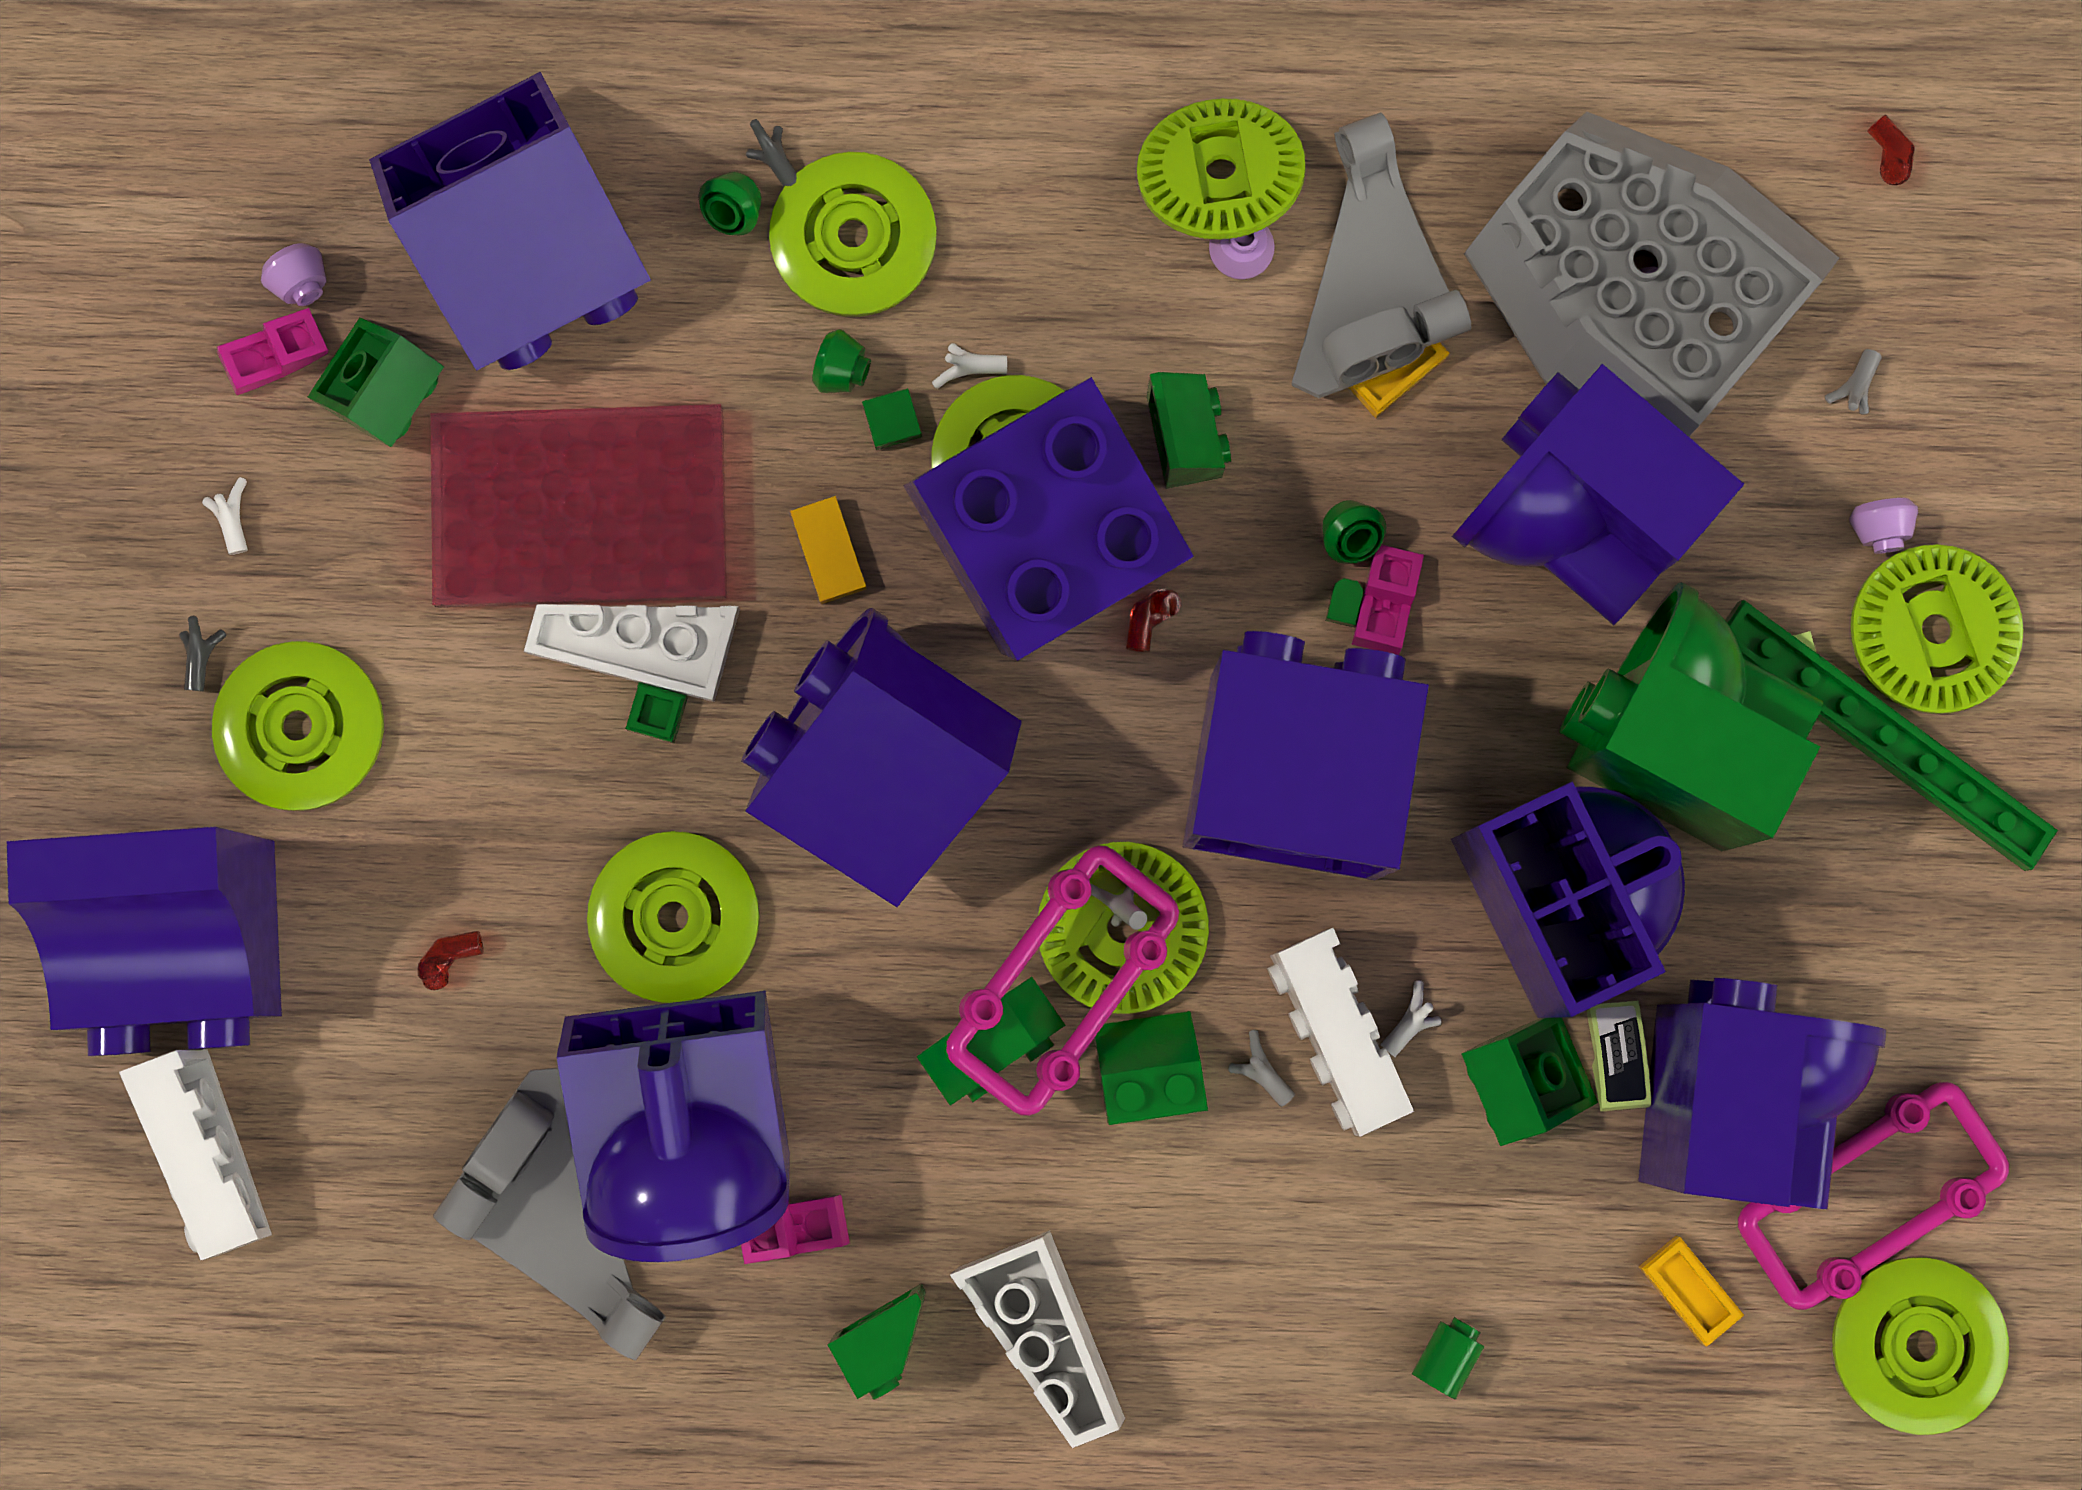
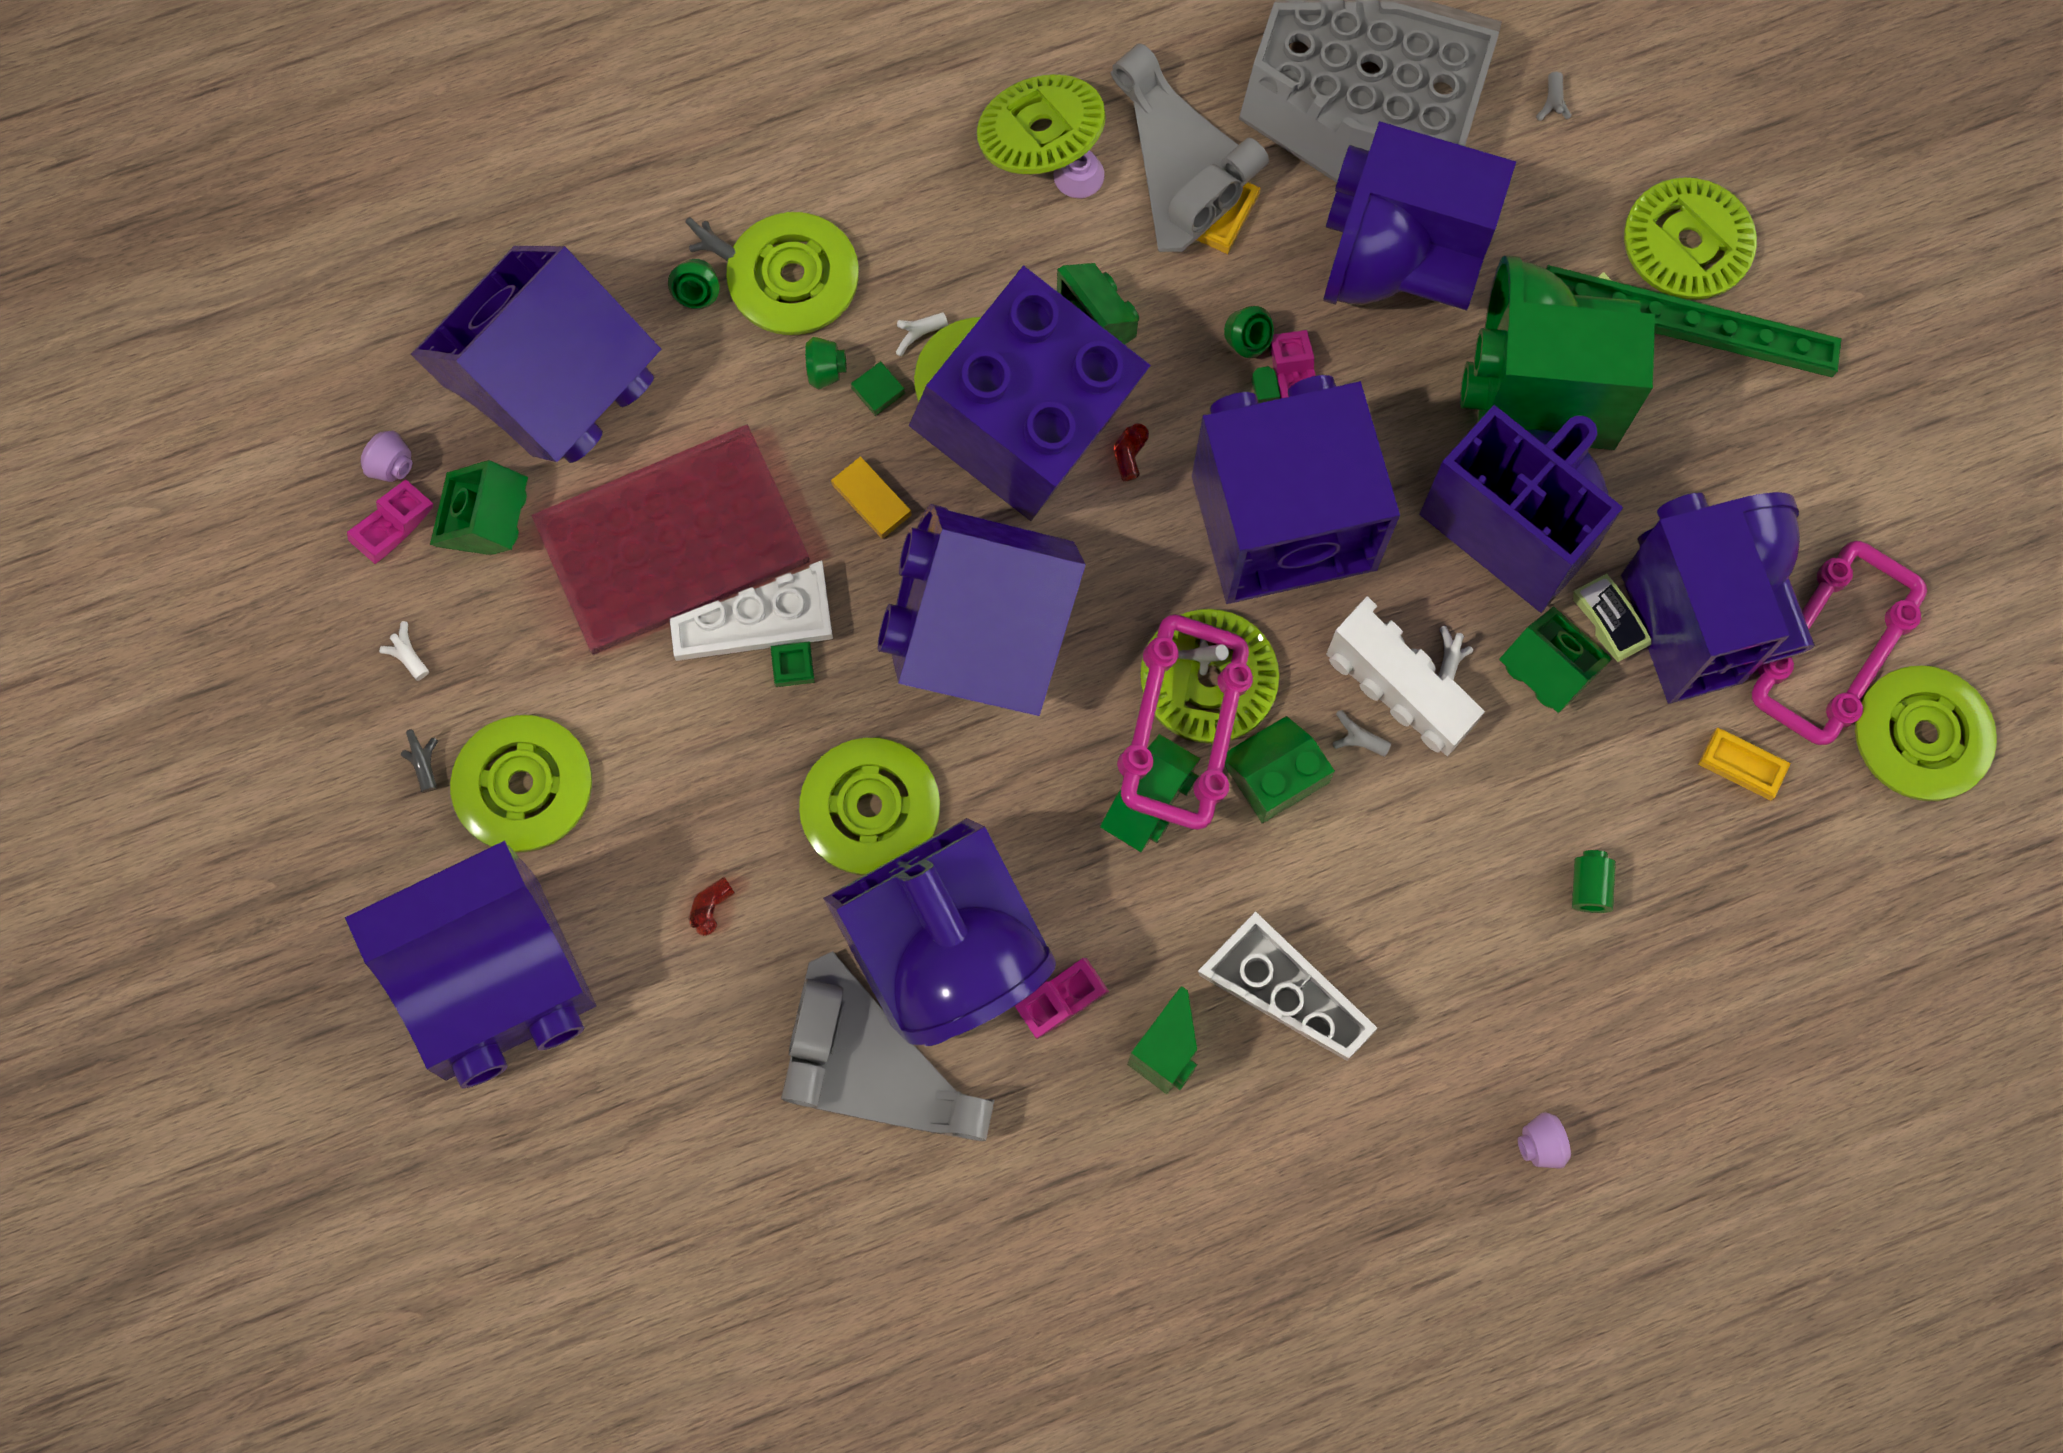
camera: 25 degrees left, 10 degrees down
white wedge [119,1049,272,1260] -> none
lavender cone [1849,498,1918,554] -> none

